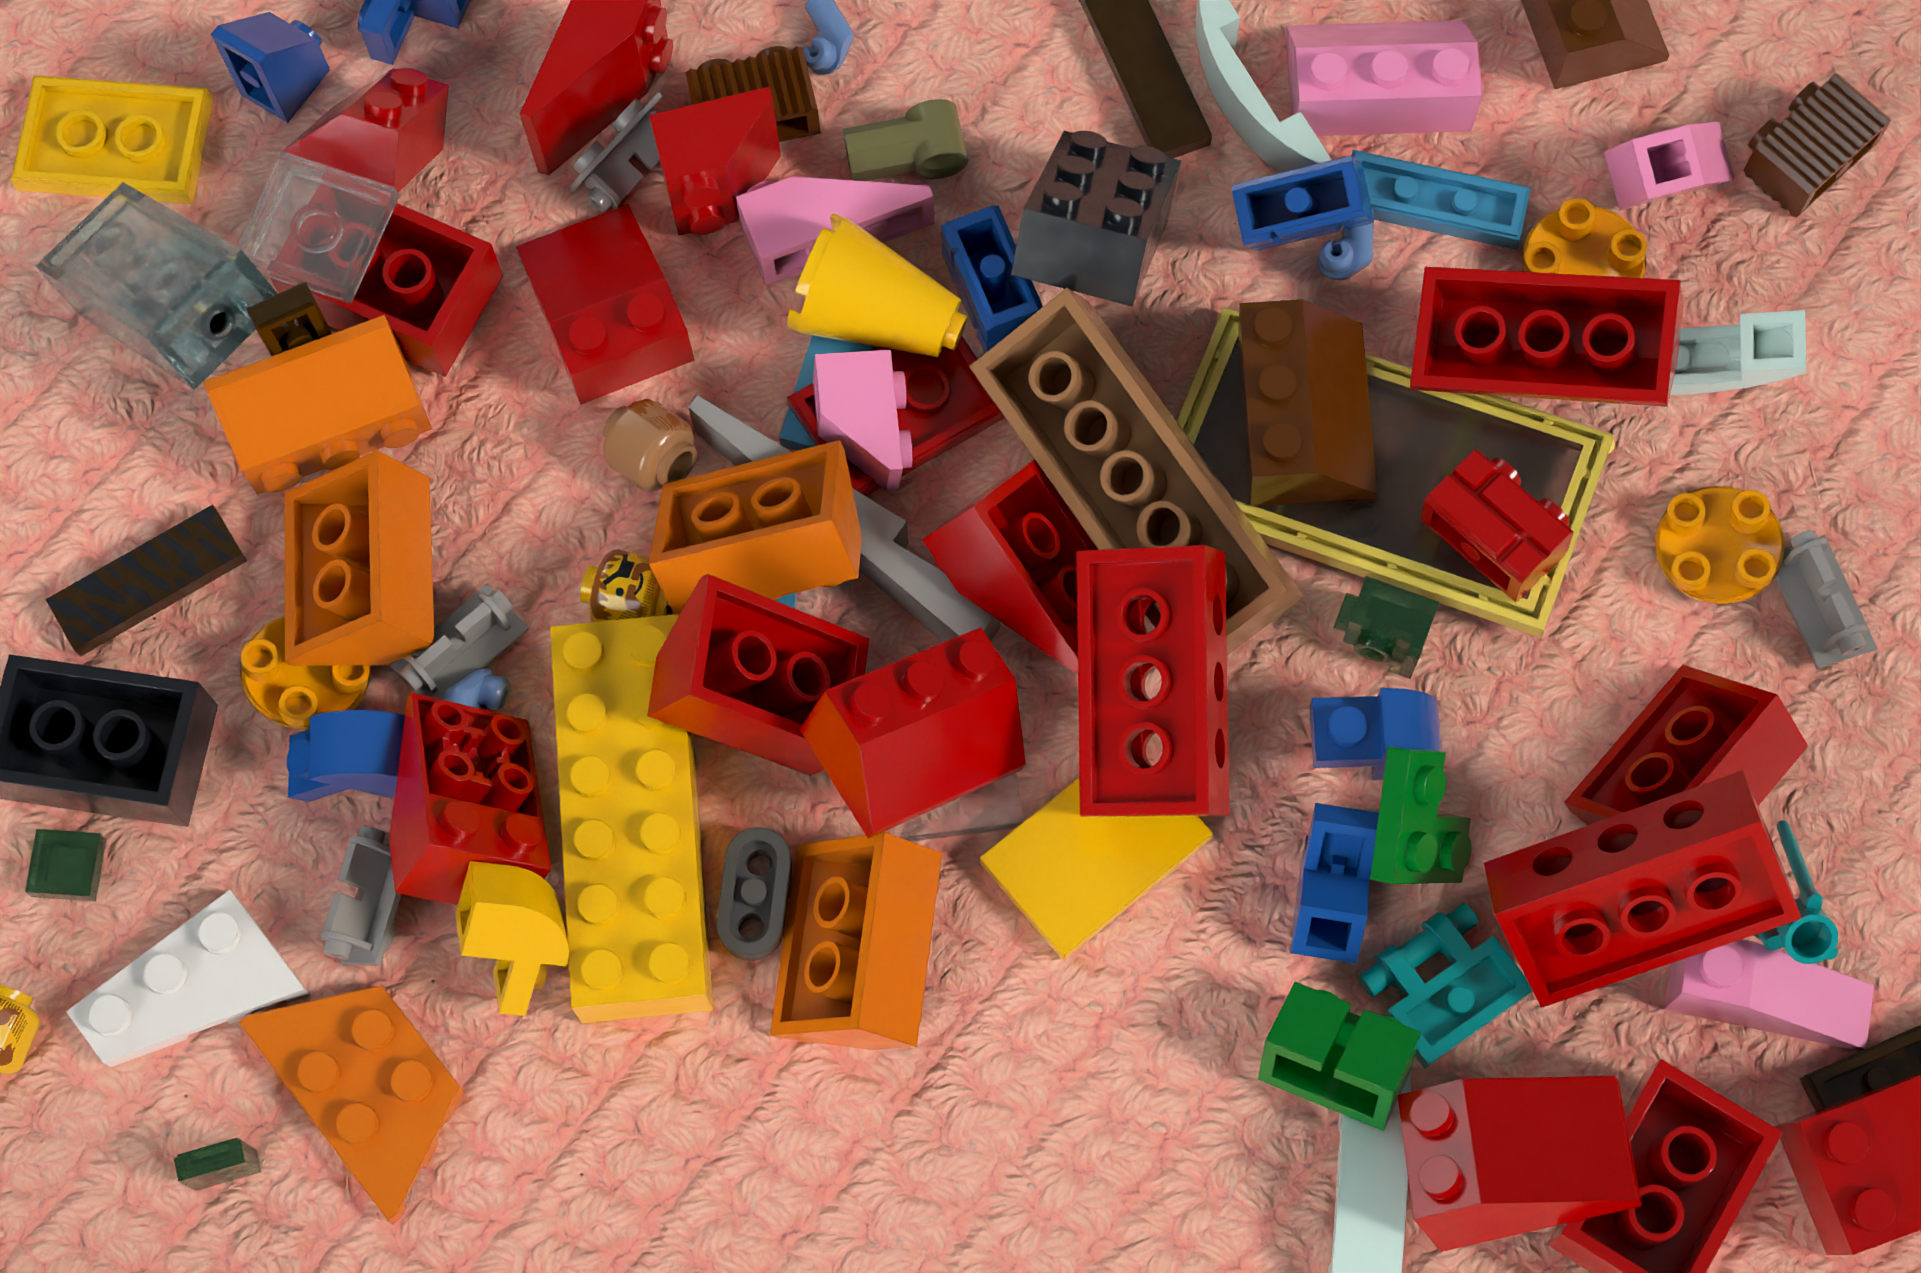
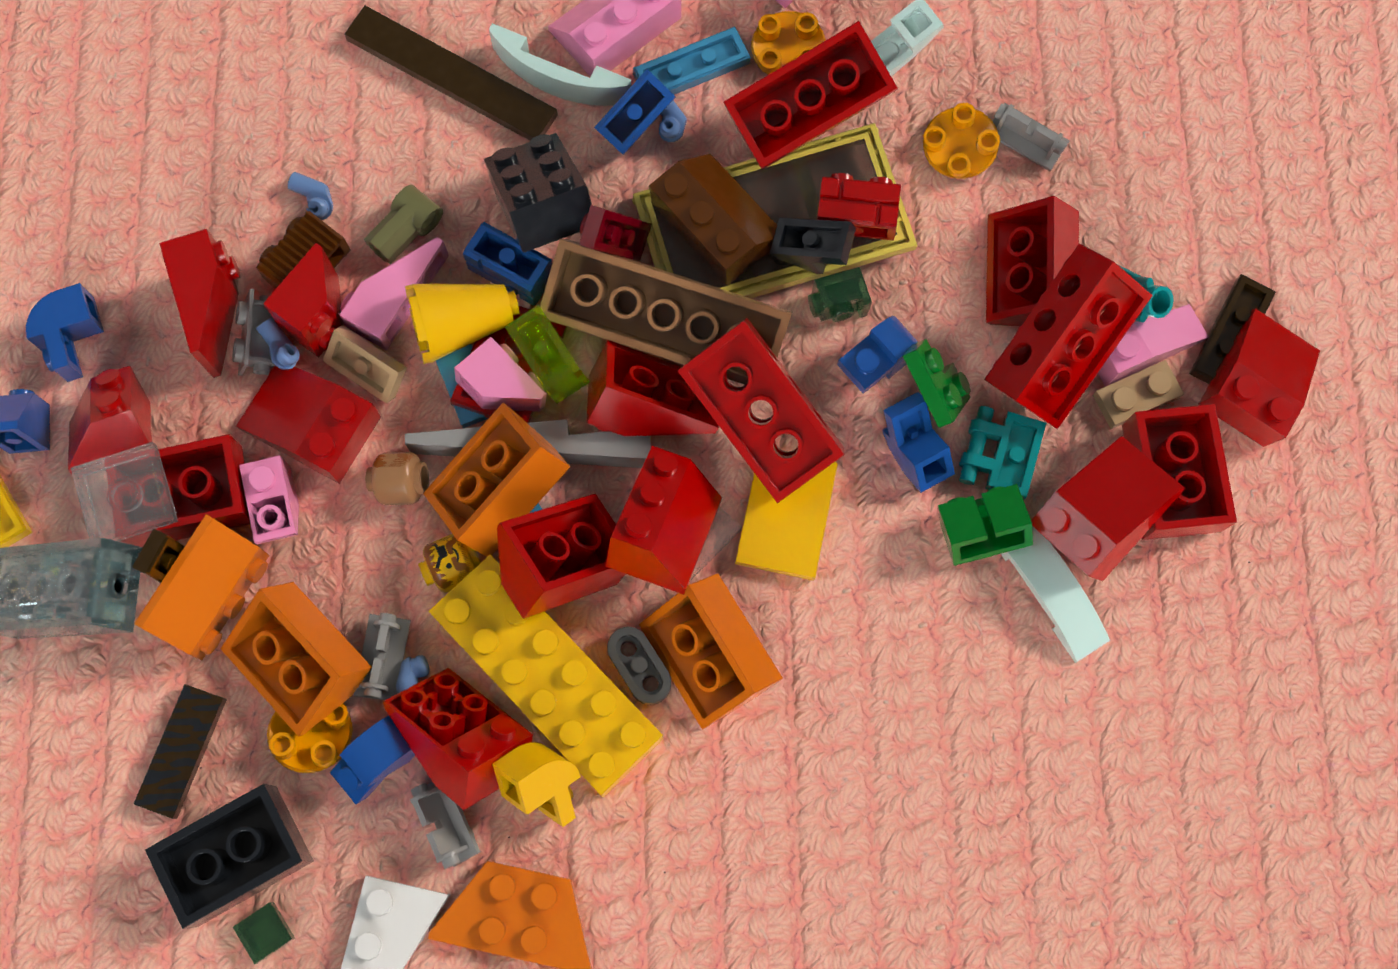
camera: 45 degrees left, 5 degrees up
none -> bright pink slope [239,455,299,545]
none -> medium blue arm [256,317,300,370]
none -> tan plate [323,325,407,404]
none -> clear neon green slope [505,305,590,404]
none -> dark red plate [579,205,652,261]
none -> black slope [769,218,856,274]
none -> tan plate [1093,360,1184,429]

